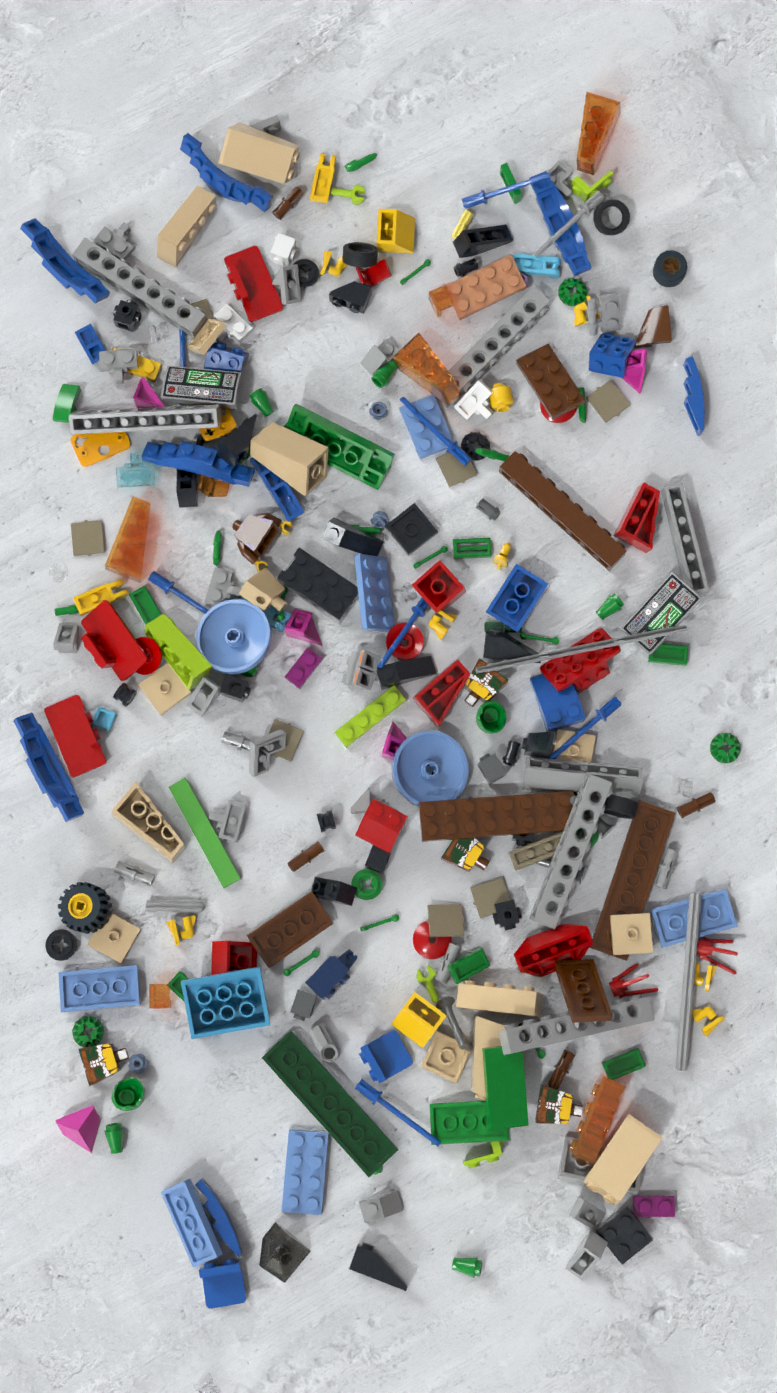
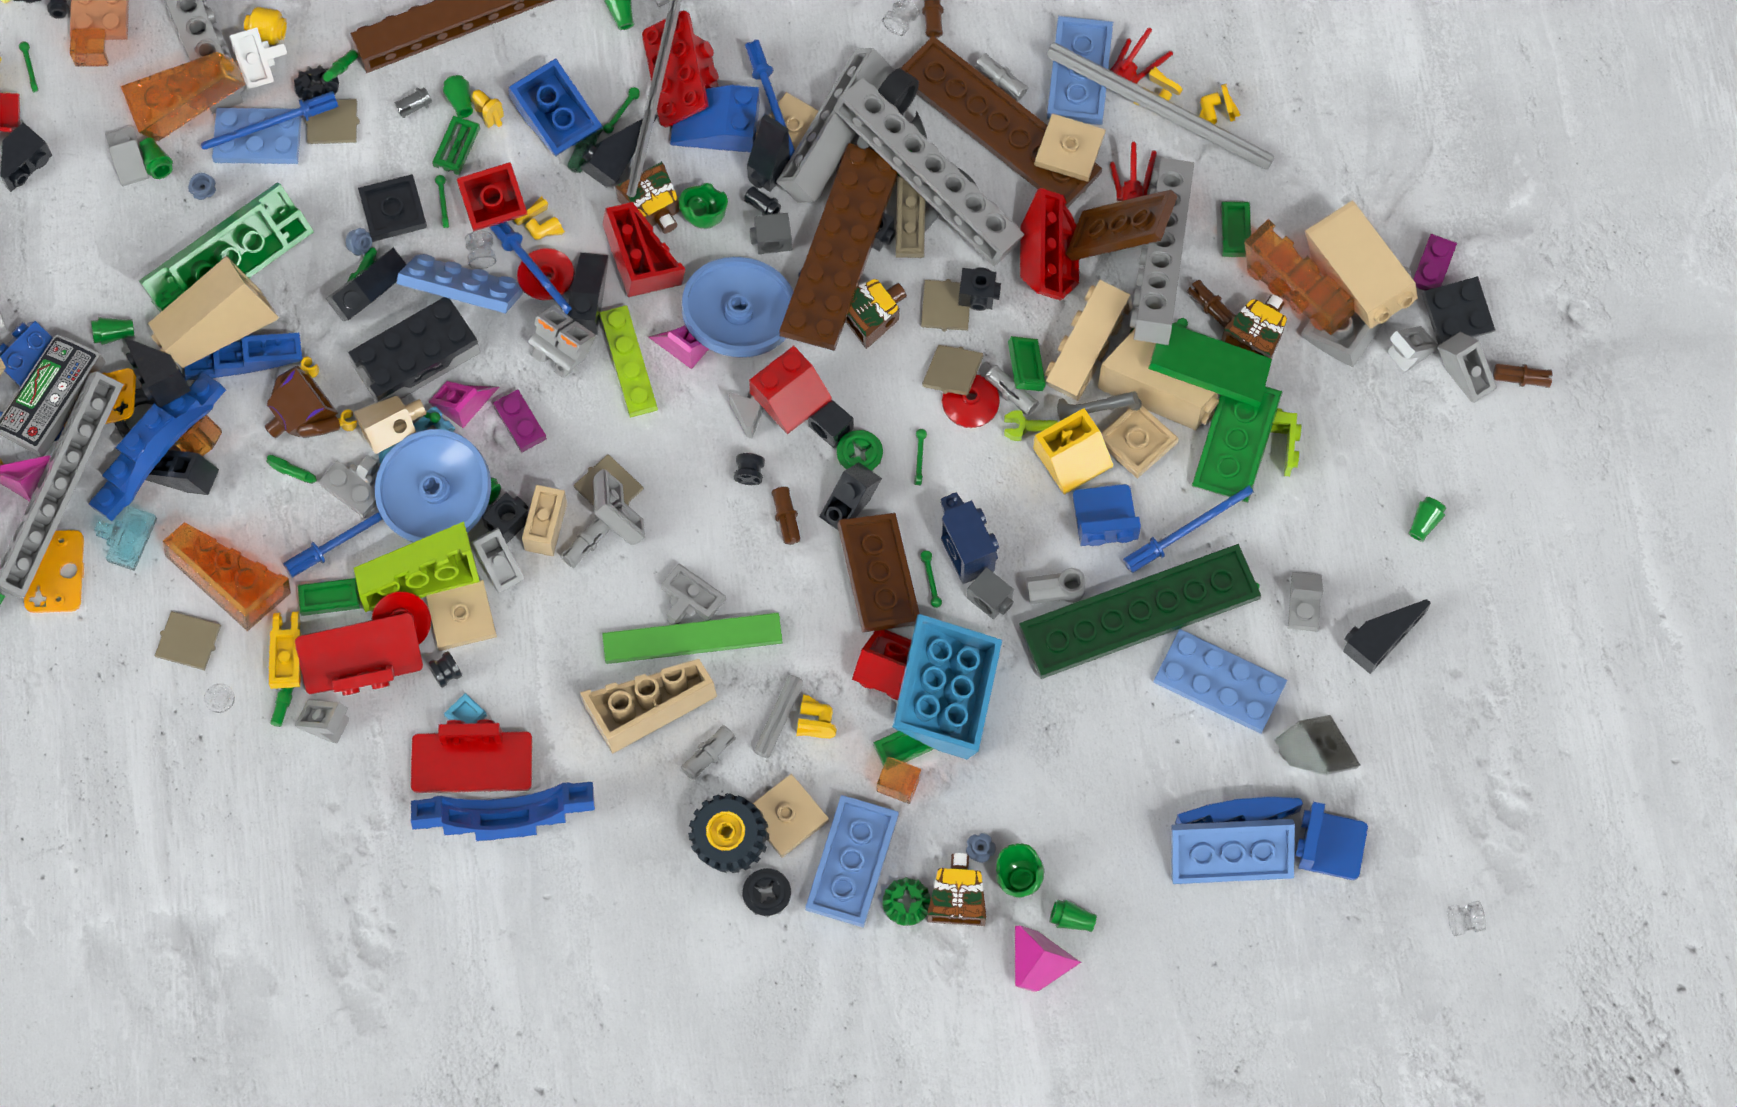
camera: 70 degrees left, 10 degrees down
none -> green cone [443,75,473,118]
none -> tan panel [522,485,567,556]
none -> reddish brown axle [1493,364,1553,388]

